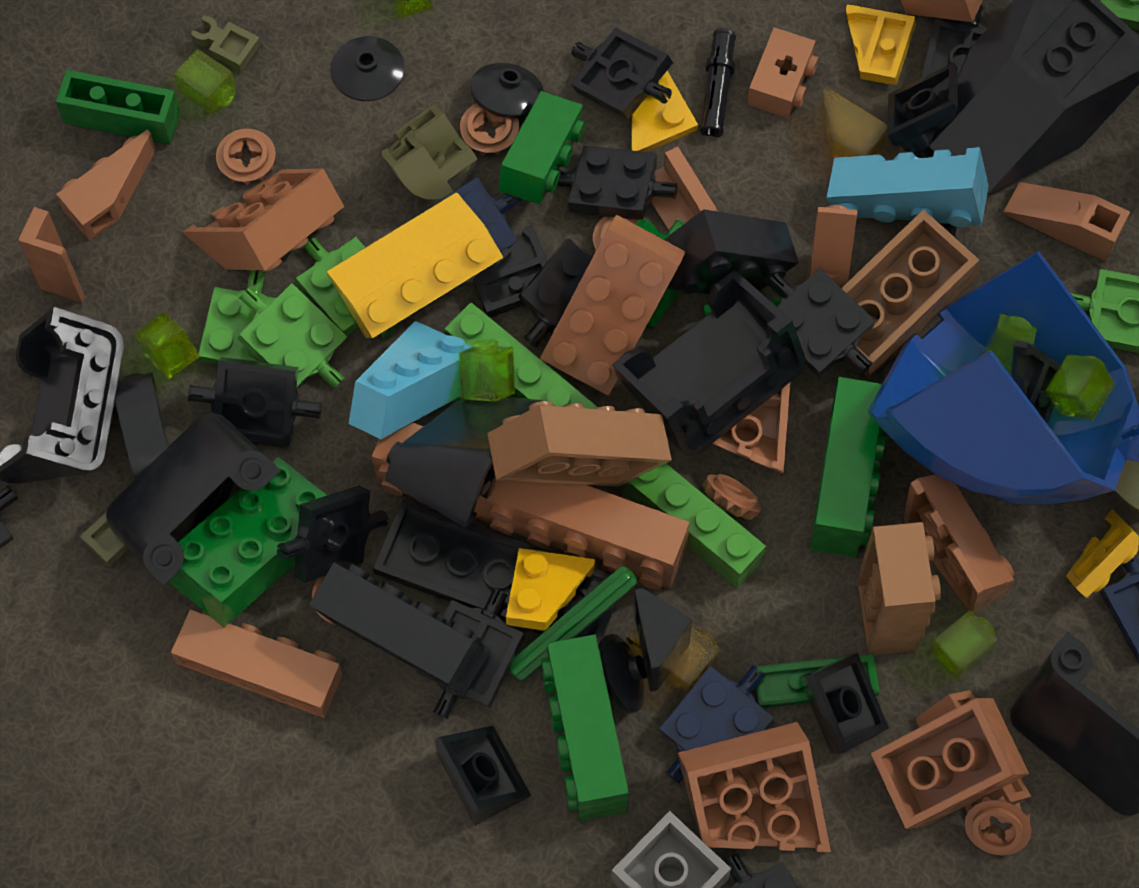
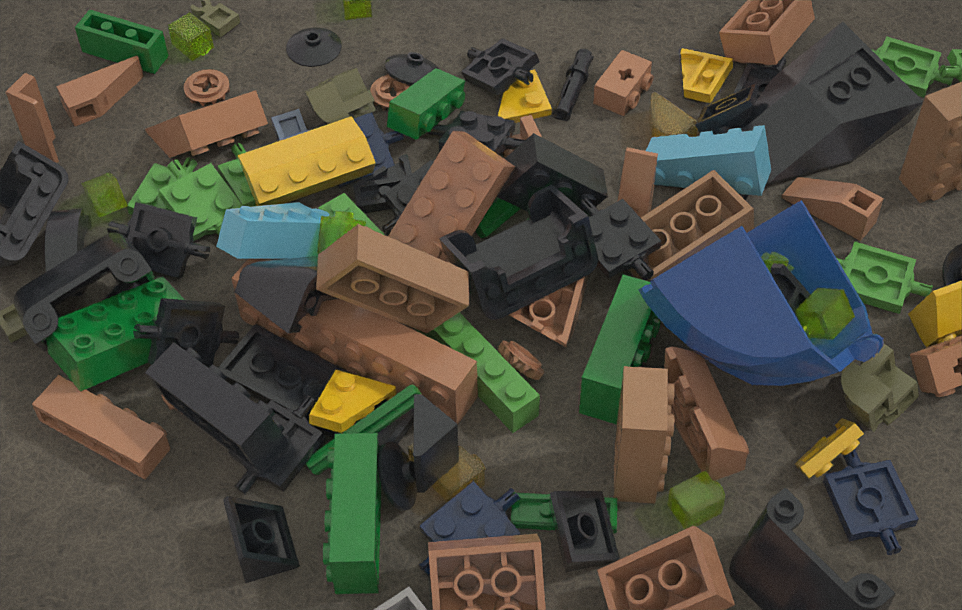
camera: 10 degrees right, 15 degrees down
none -> sand blue bracket [271,109,310,141]

